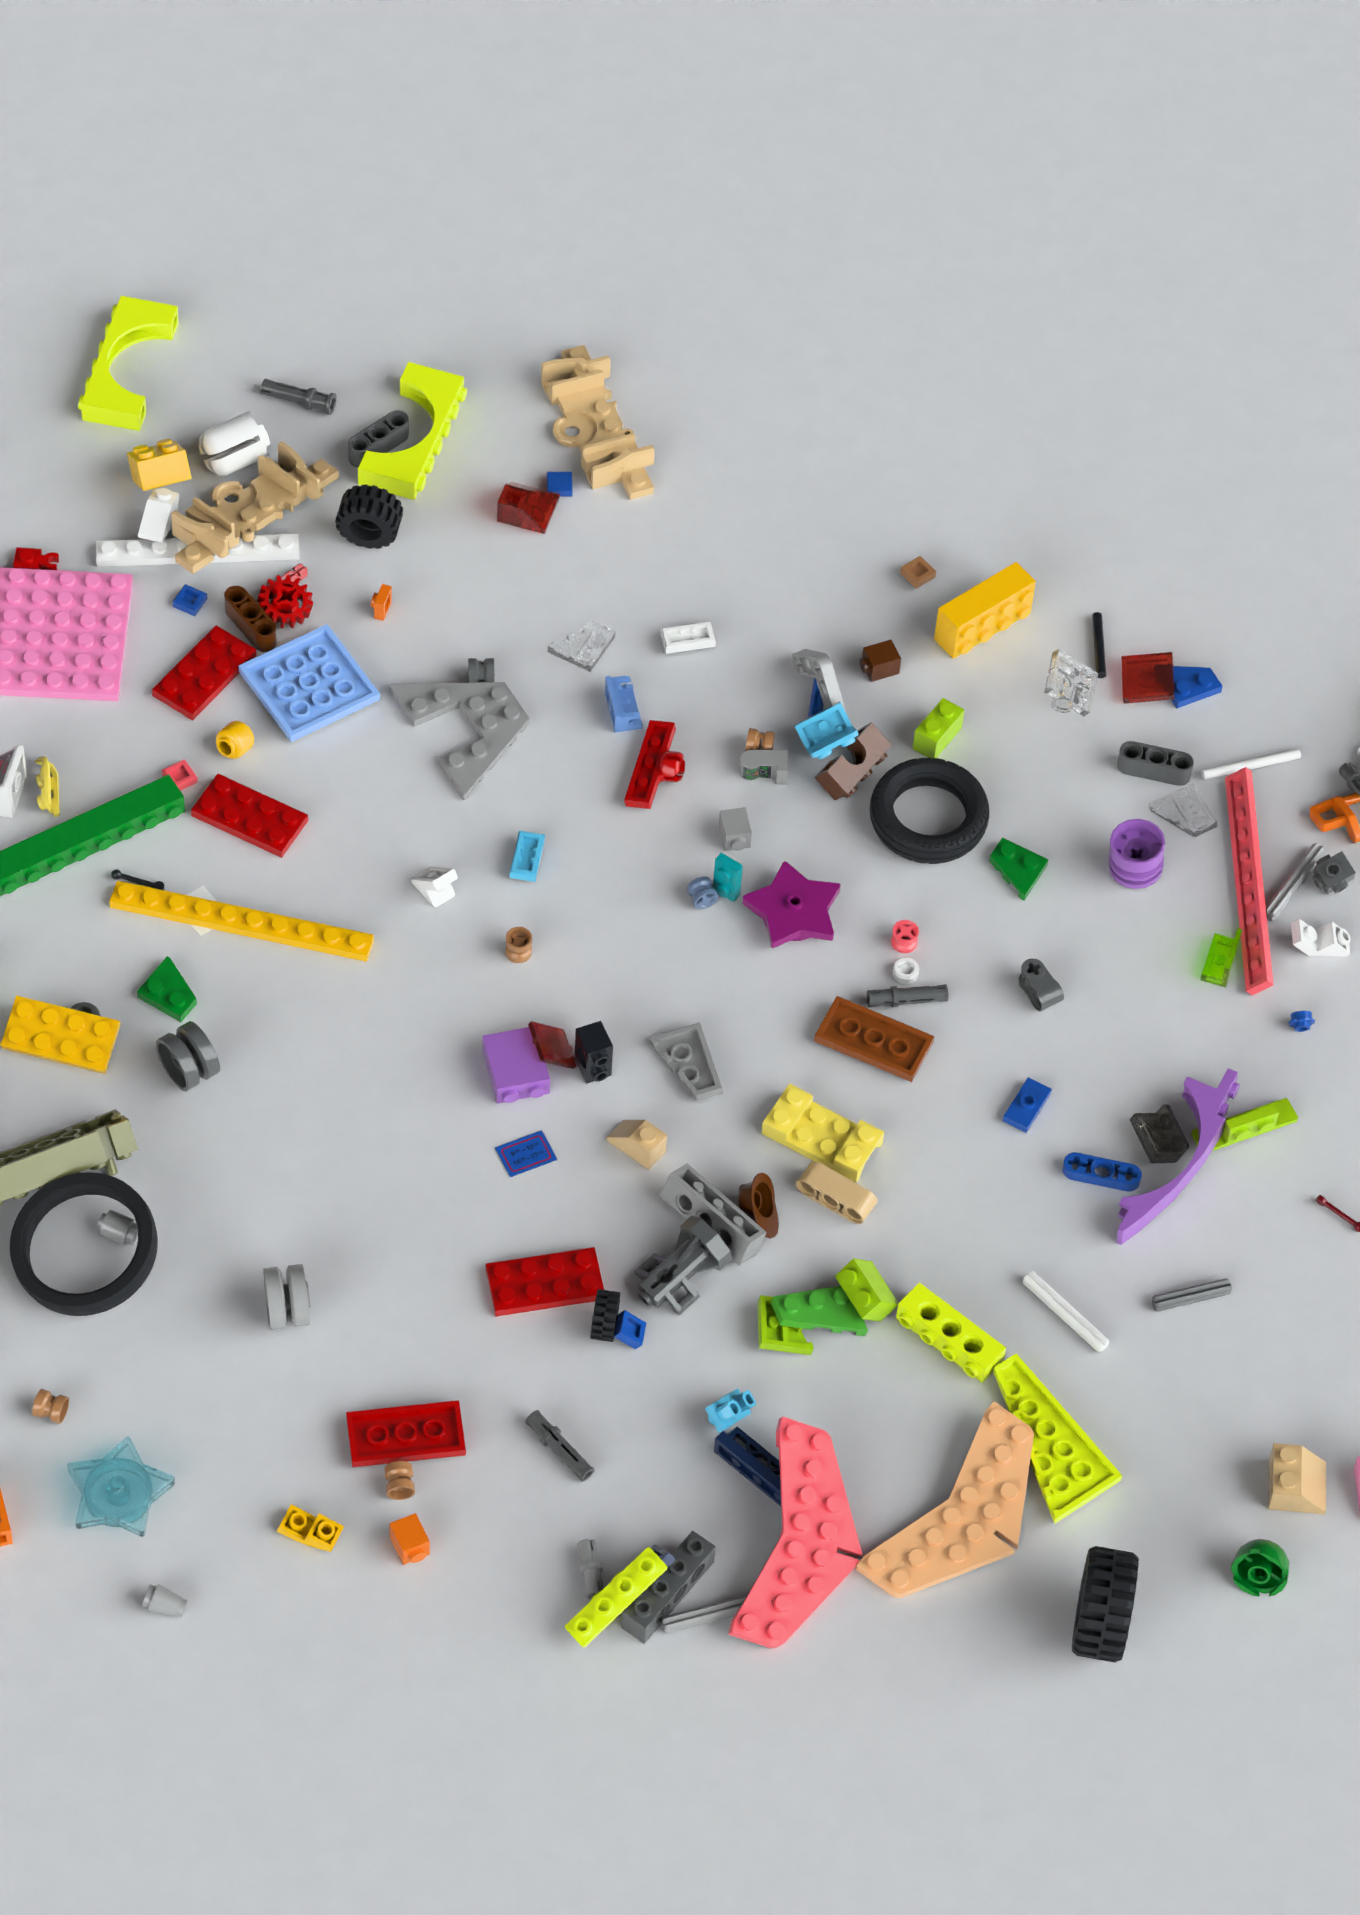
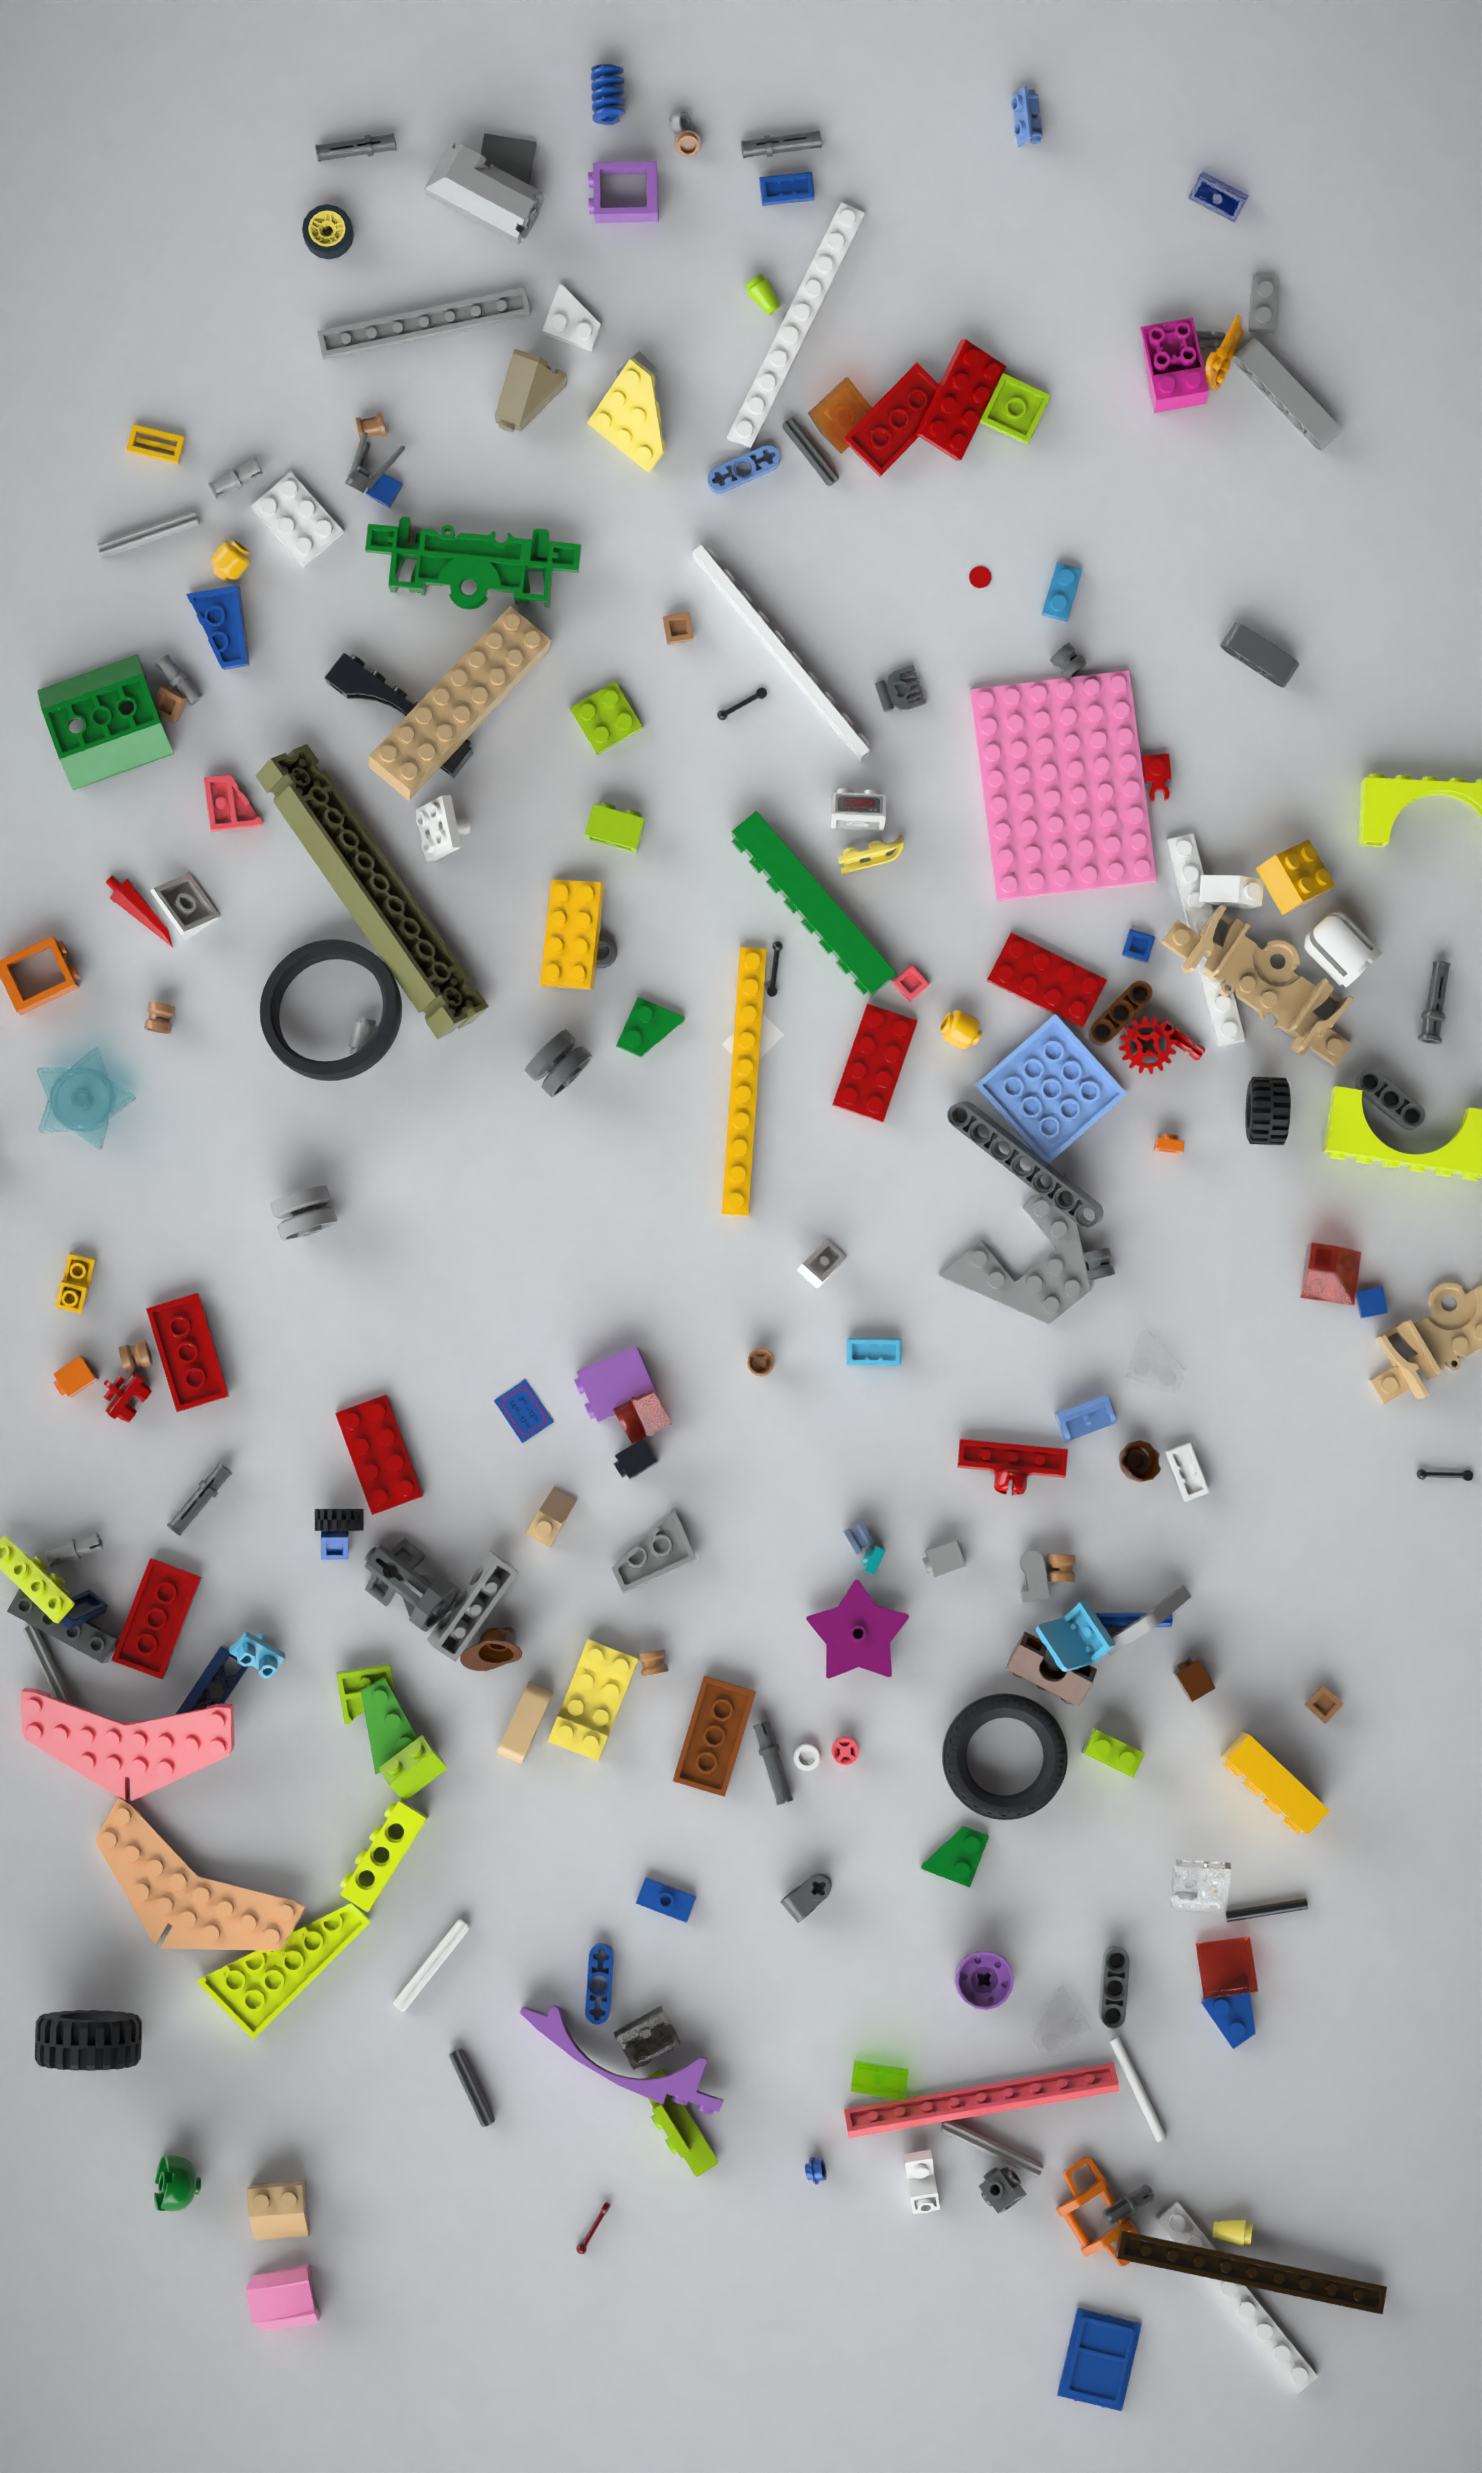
camera: 85 degrees right, 30 degrees up
none -> red hips [104,1371,152,1423]
none -> red plate [111,1558,202,1680]
none -> medium nougat wheel [638,1650,669,1676]
none -> dark grey beam [947,1101,1104,1228]
none -> reddish brown hair [1119,1440,1161,1482]
none -> black hinge [1416,1469,1473,1481]

